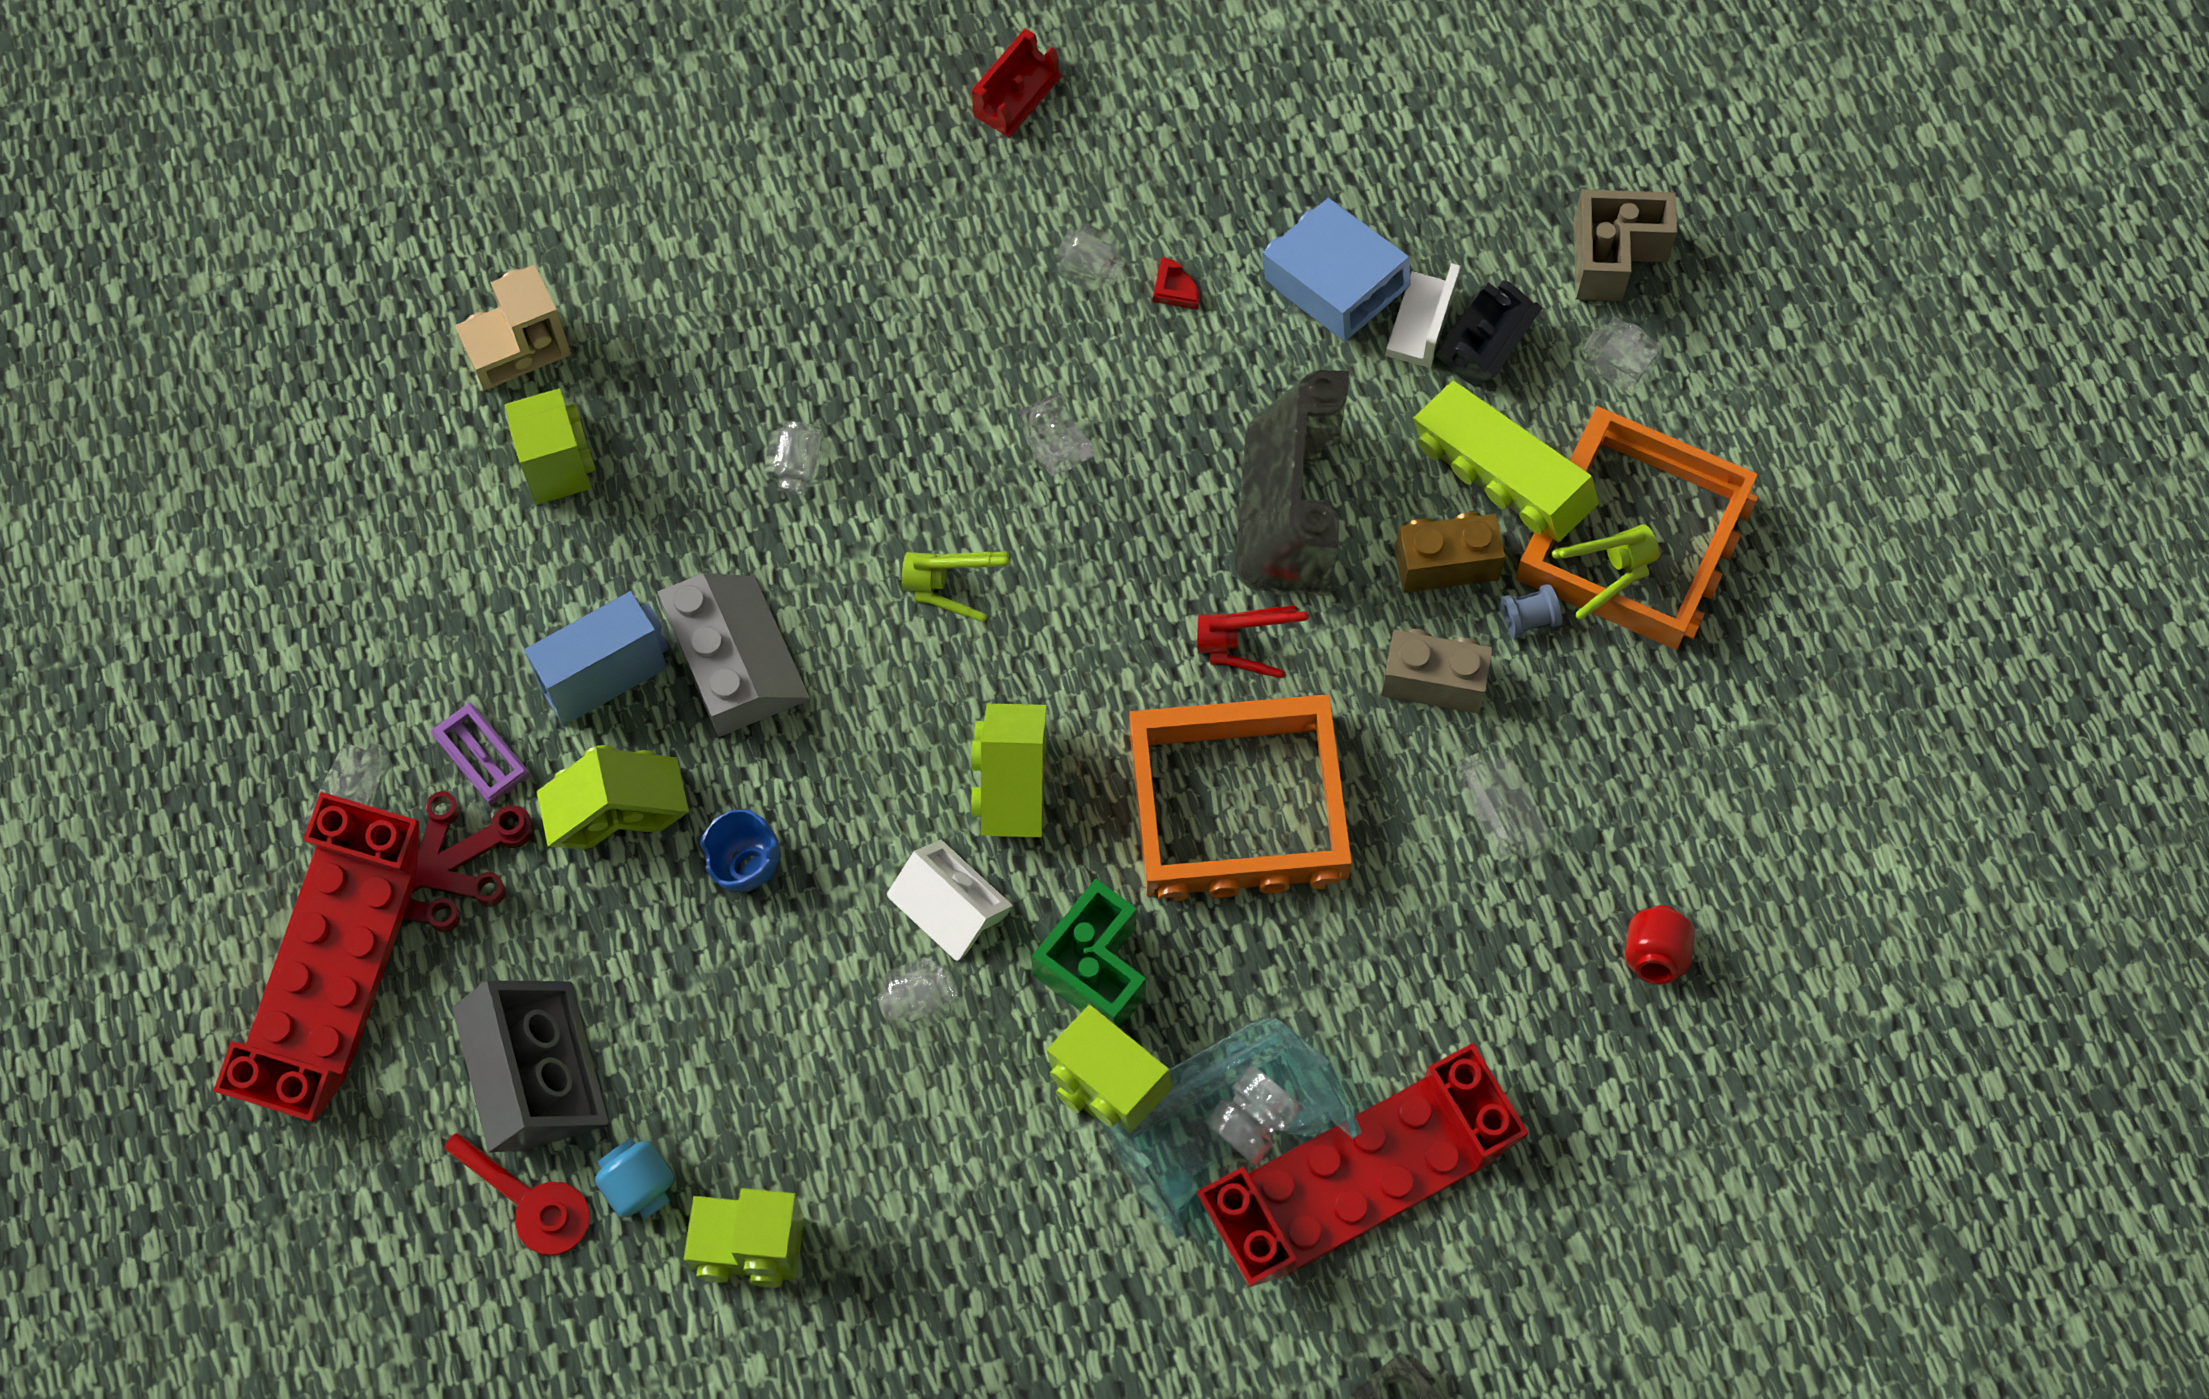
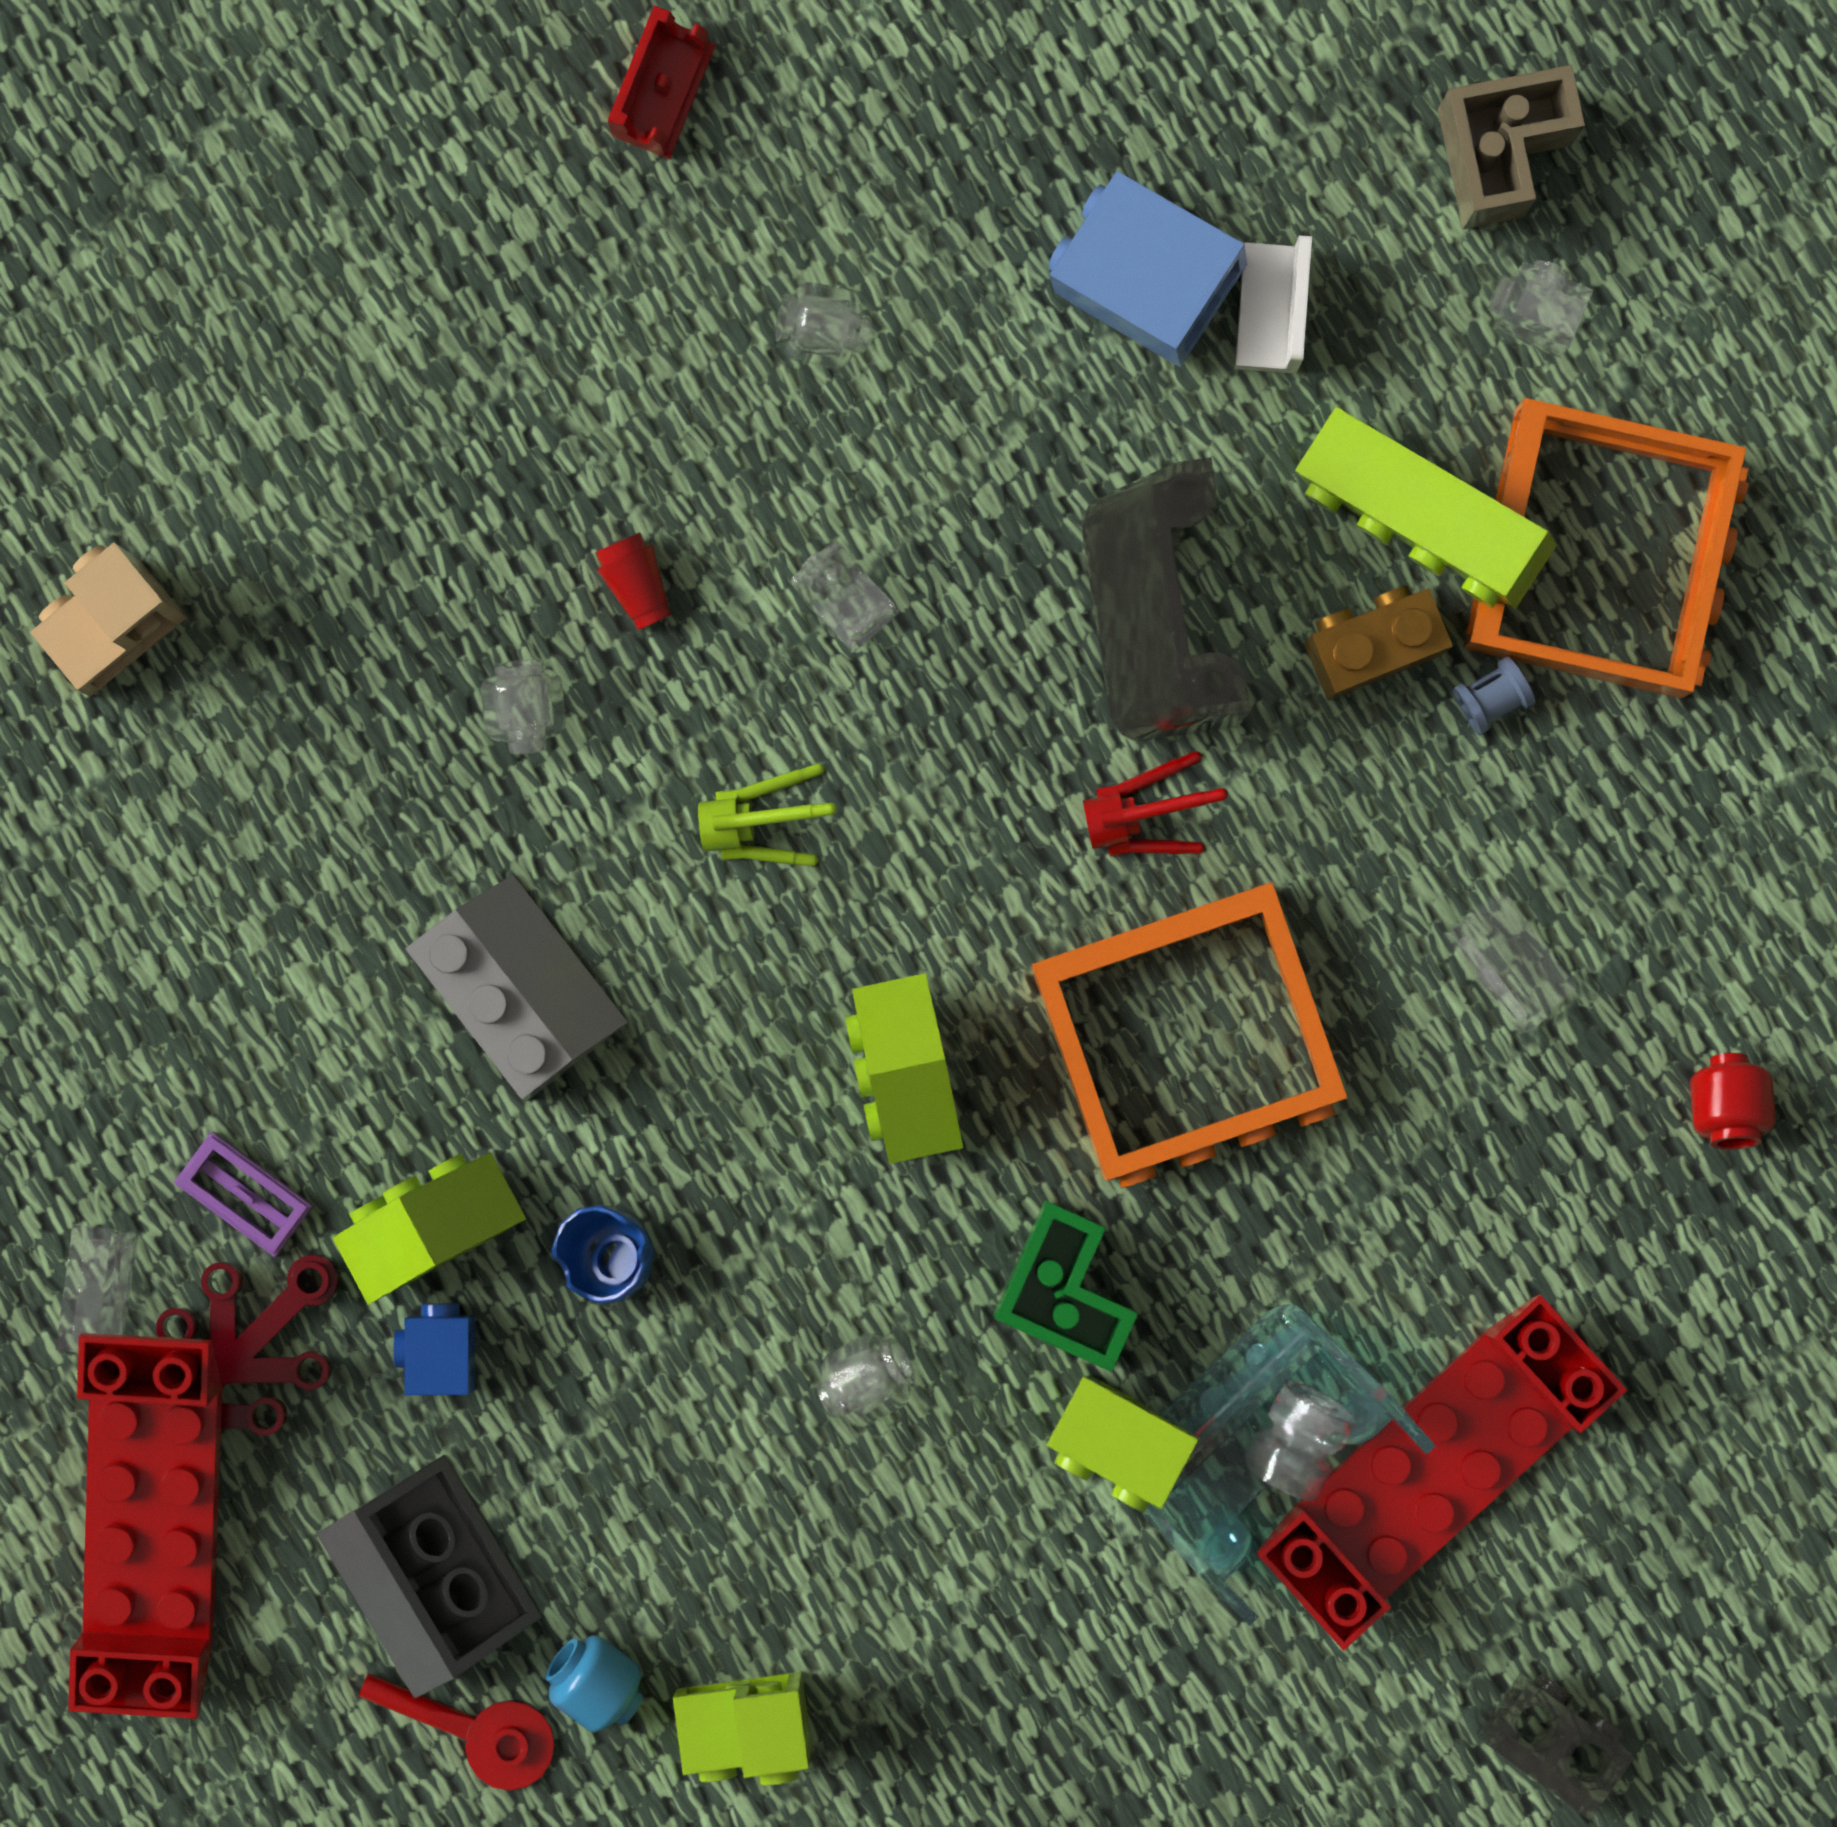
camera: 15 degrees left, 20 degrees up
lime brick [504,388,596,505] -> none
medium blue brick [523,591,669,726] -> none
white panel [887,840,1013,960] -> none
red tile [1152,257,1199,310] -> none
dark tan brick [1381,629,1492,714] -> none
black hinge [1434,280,1543,386] -> none
lime plant [1552,524,1659,619] -> none
none -> blue brick [394,1303,476,1396]
none -> red cone [595,532,672,630]

